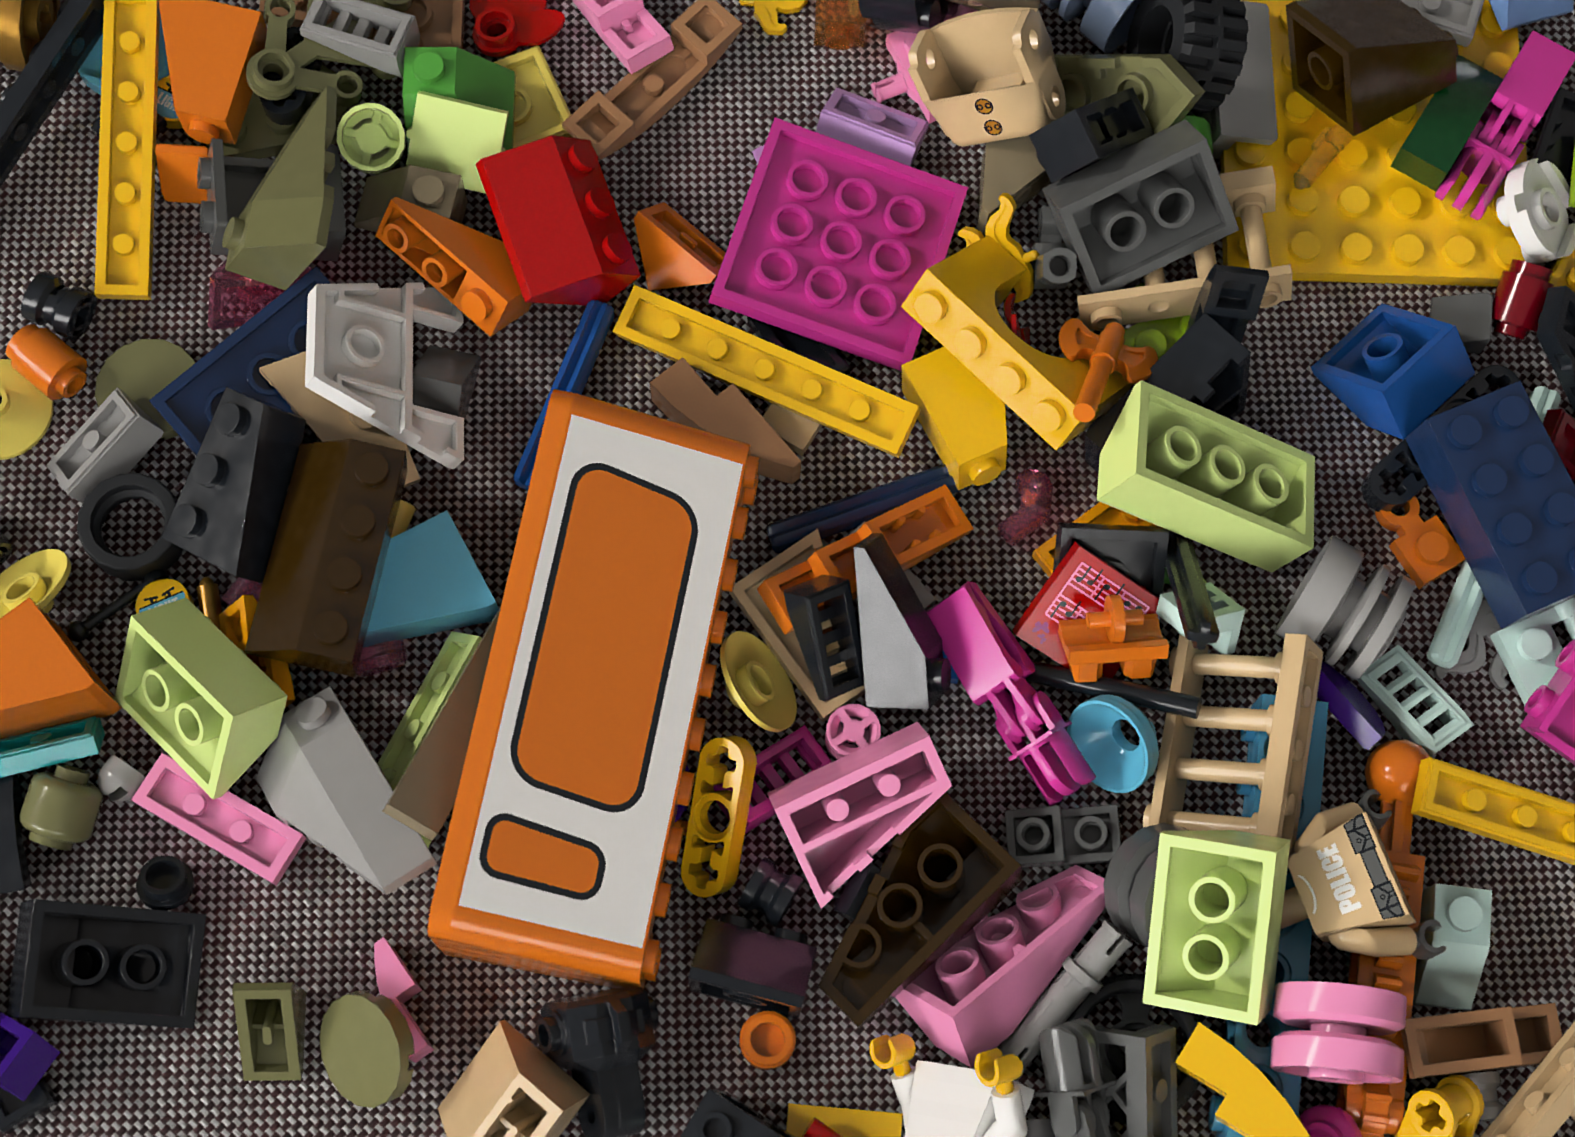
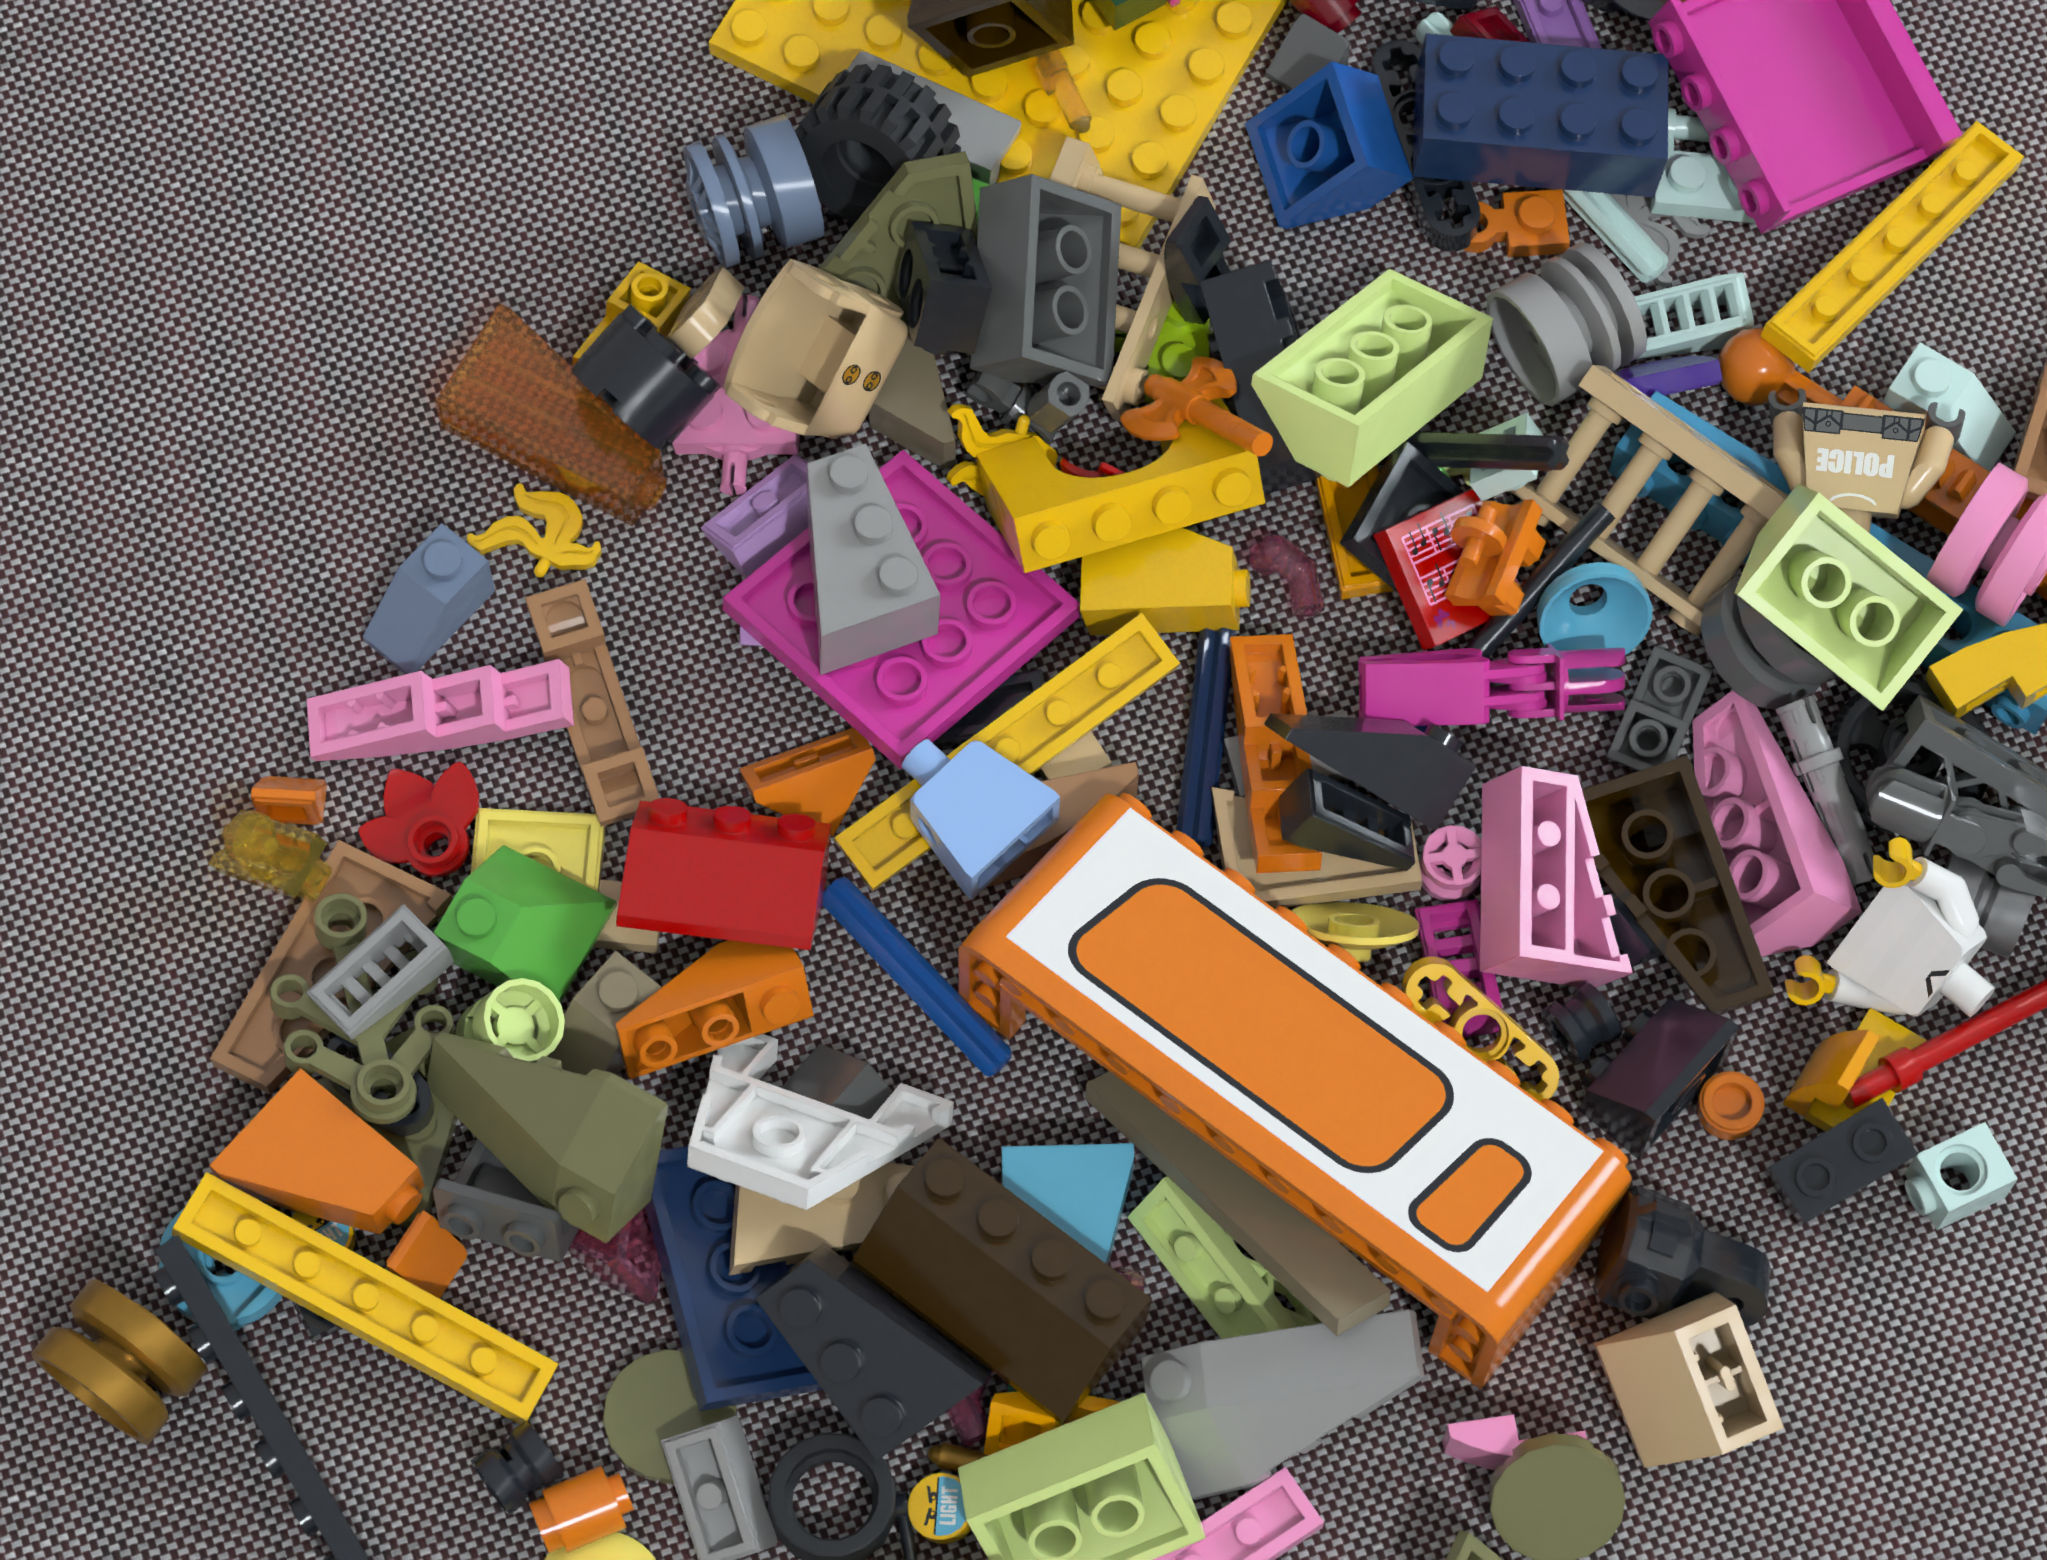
camera: 60 degrees left, 5 degrees down
yellowish green piece [406,90,509,194] -> none
none -> light grey wedge [806,443,940,675]
none -> light blue torso [902,739,1060,900]
none -> light orange slope [1782,1030,1880,1117]

